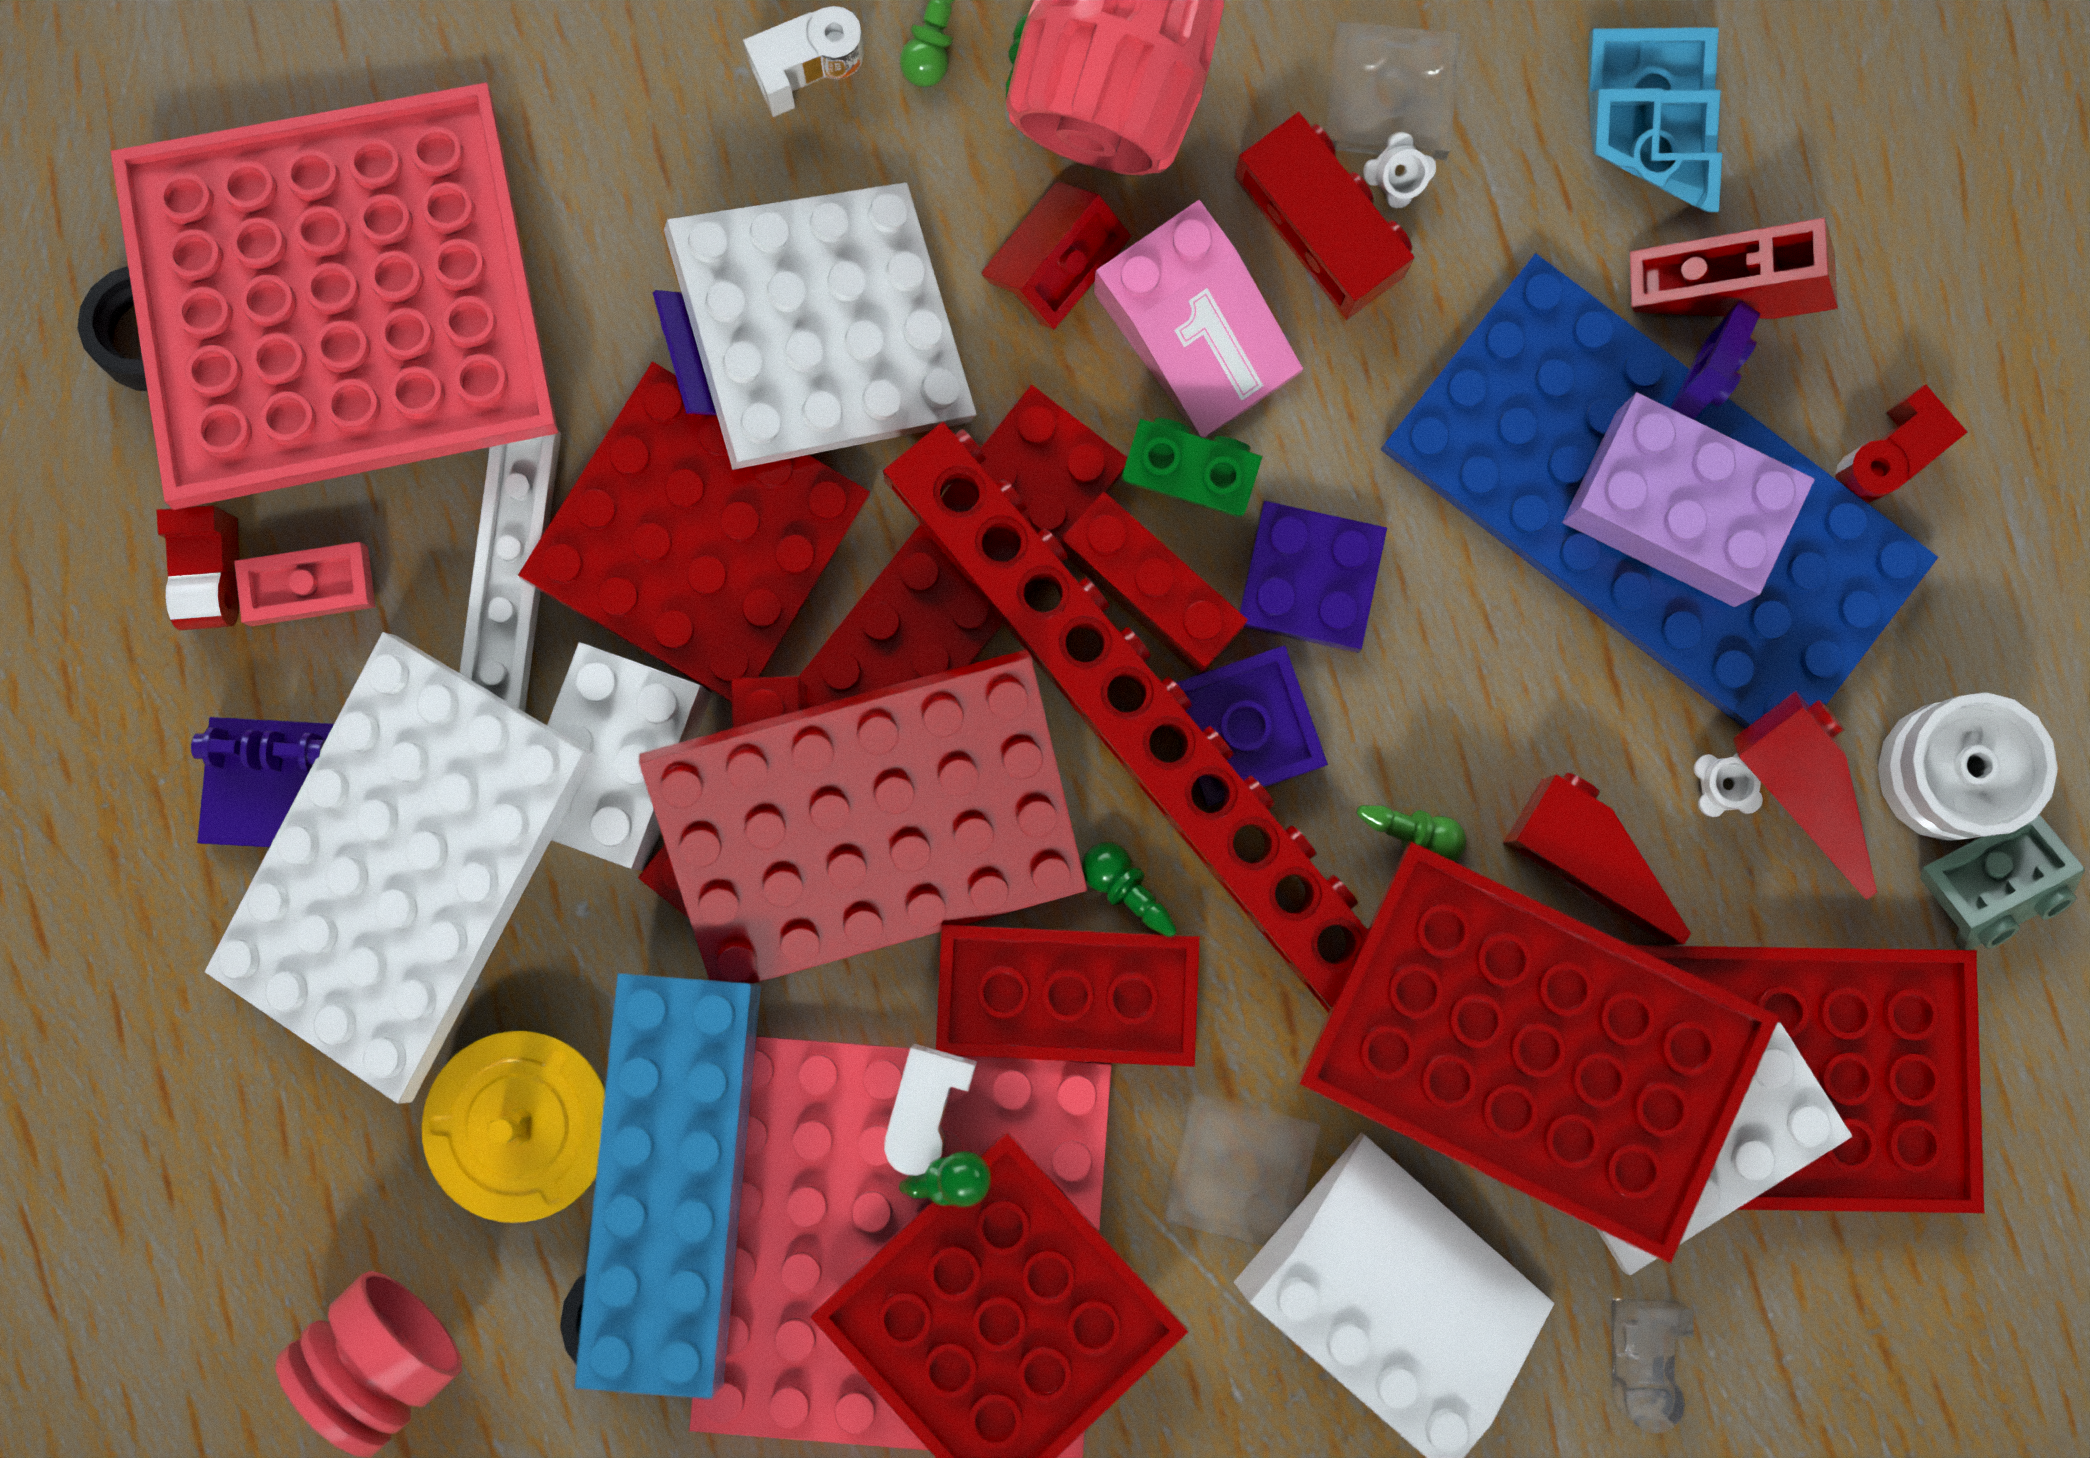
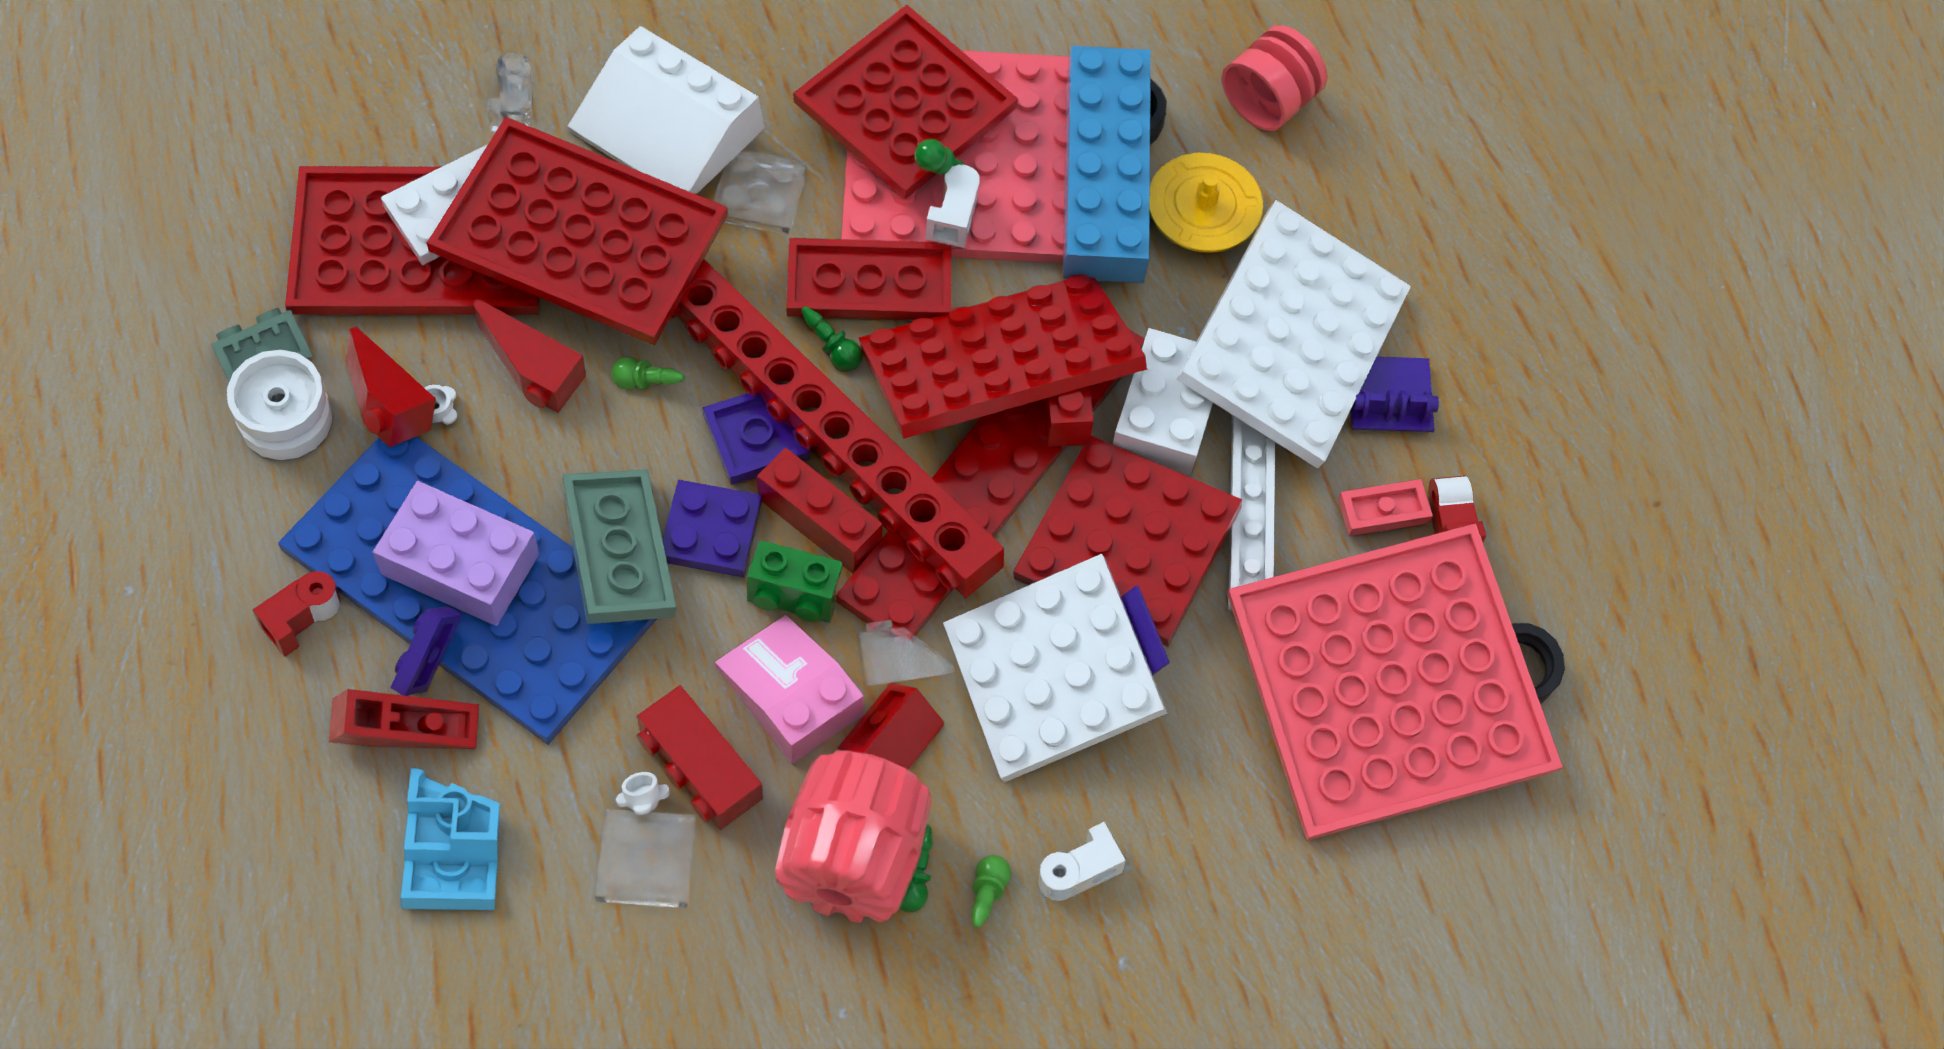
camera: 170 degrees right, 20 degrees down
none -> sand green plate [561,469,676,624]
none -> clear slope [857,620,955,686]

